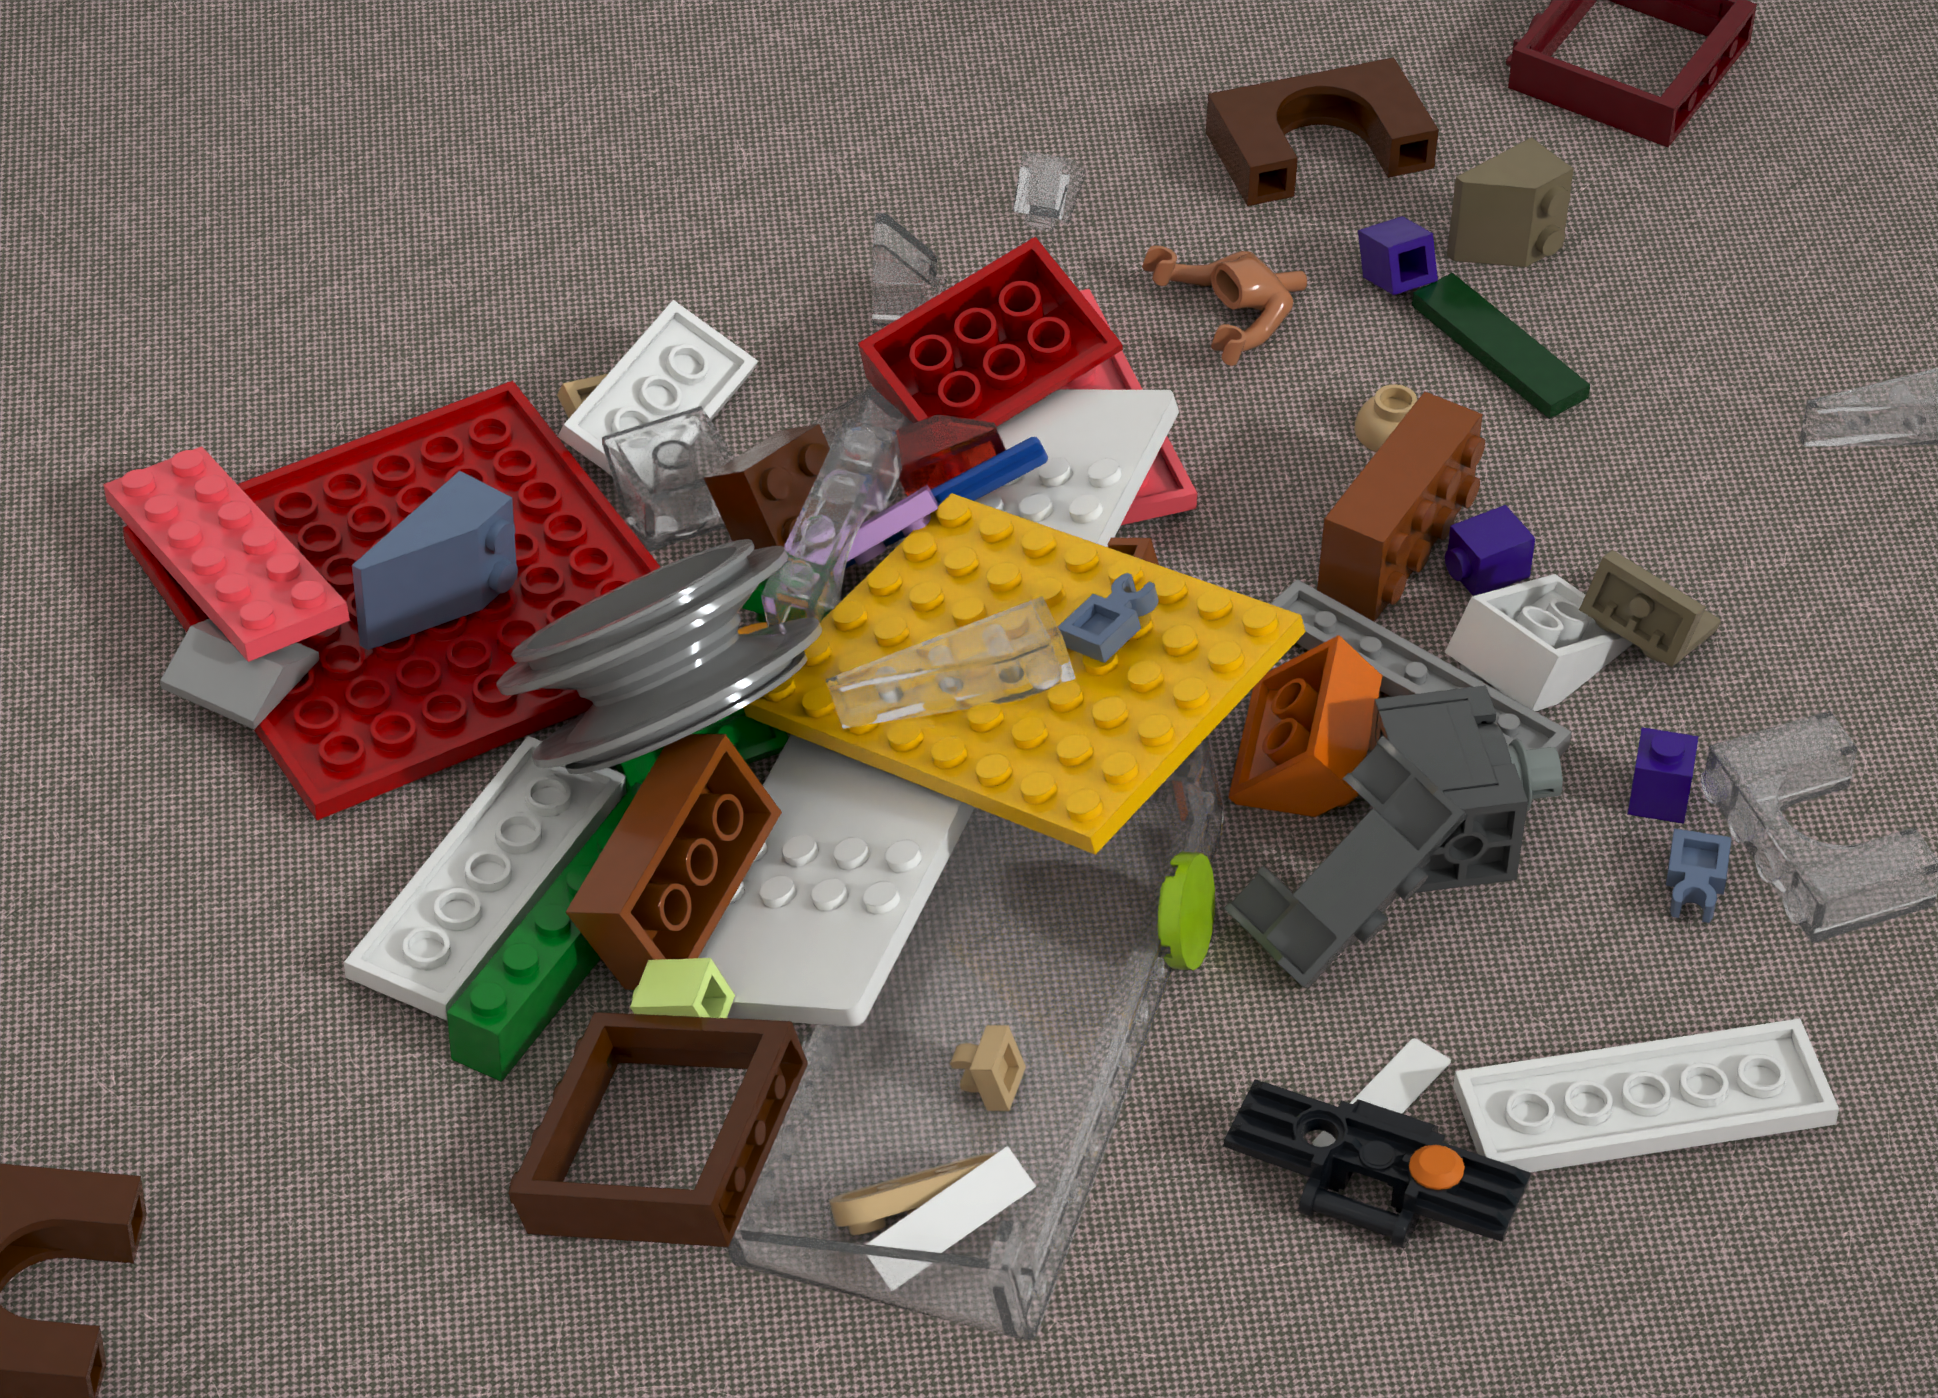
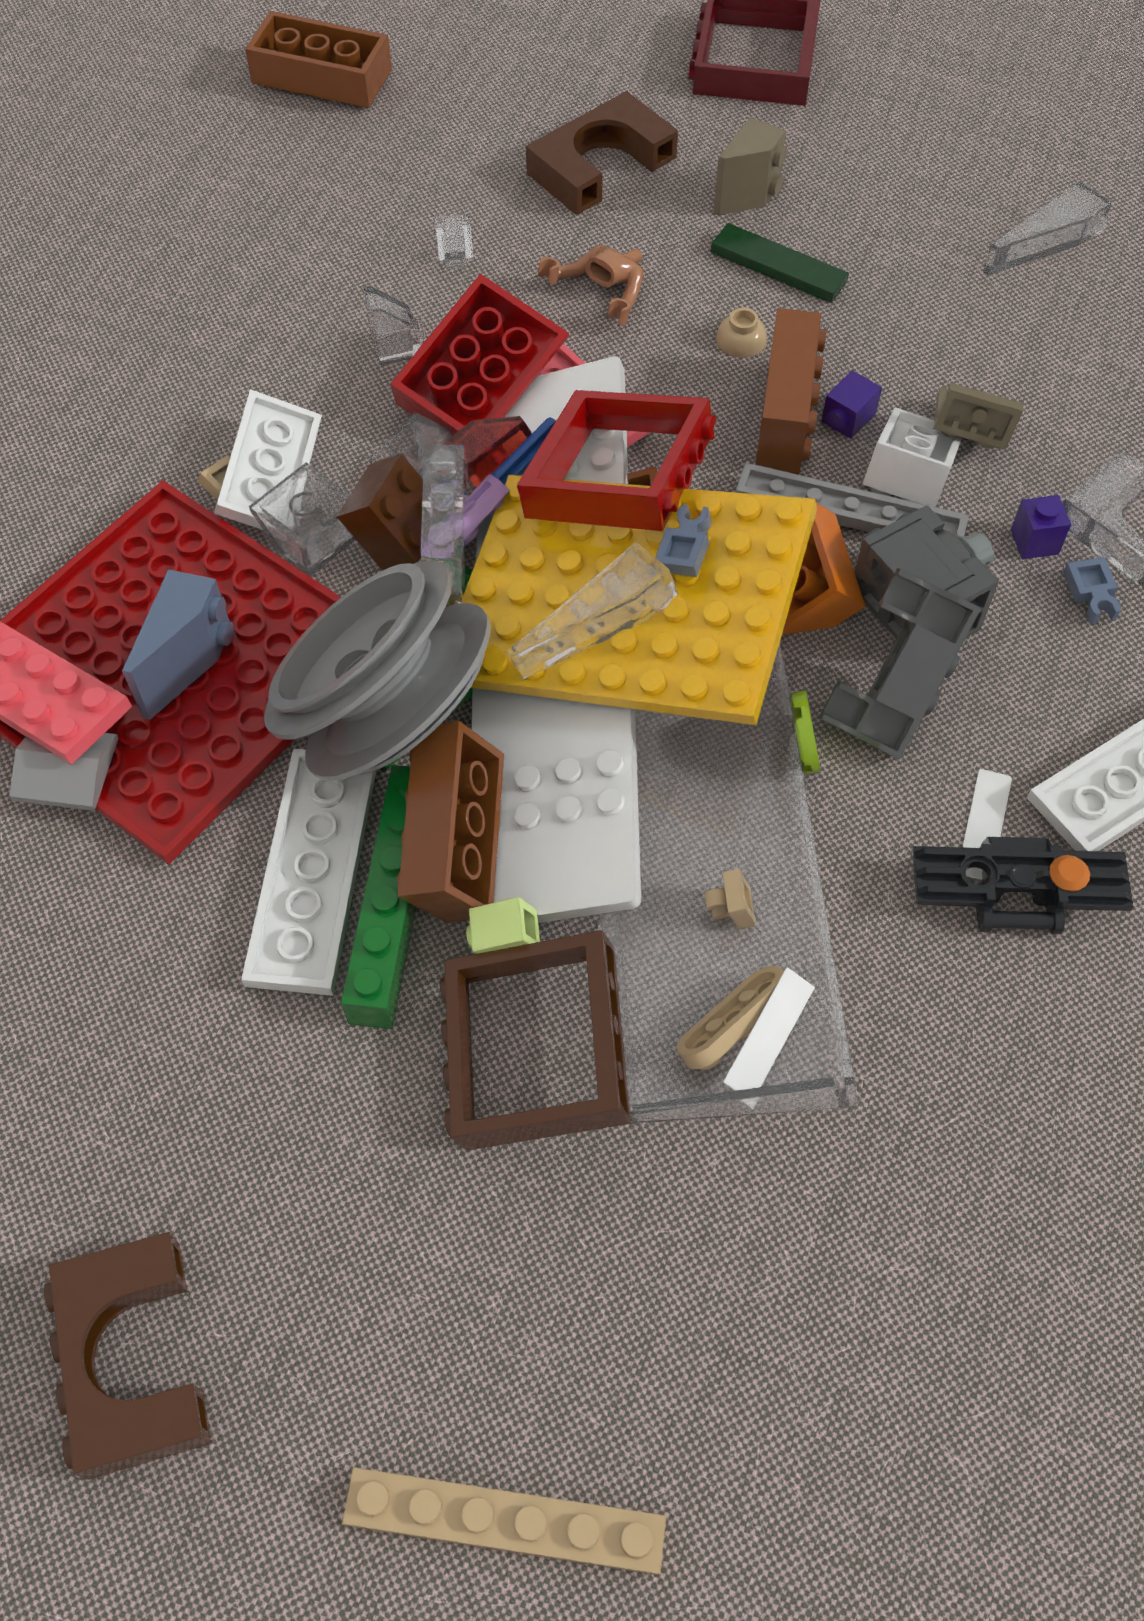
camera: 20 degrees left, 15 degrees up
dark purple brick [1358,216,1438,295] -> none
none -> red window [517,390,717,531]

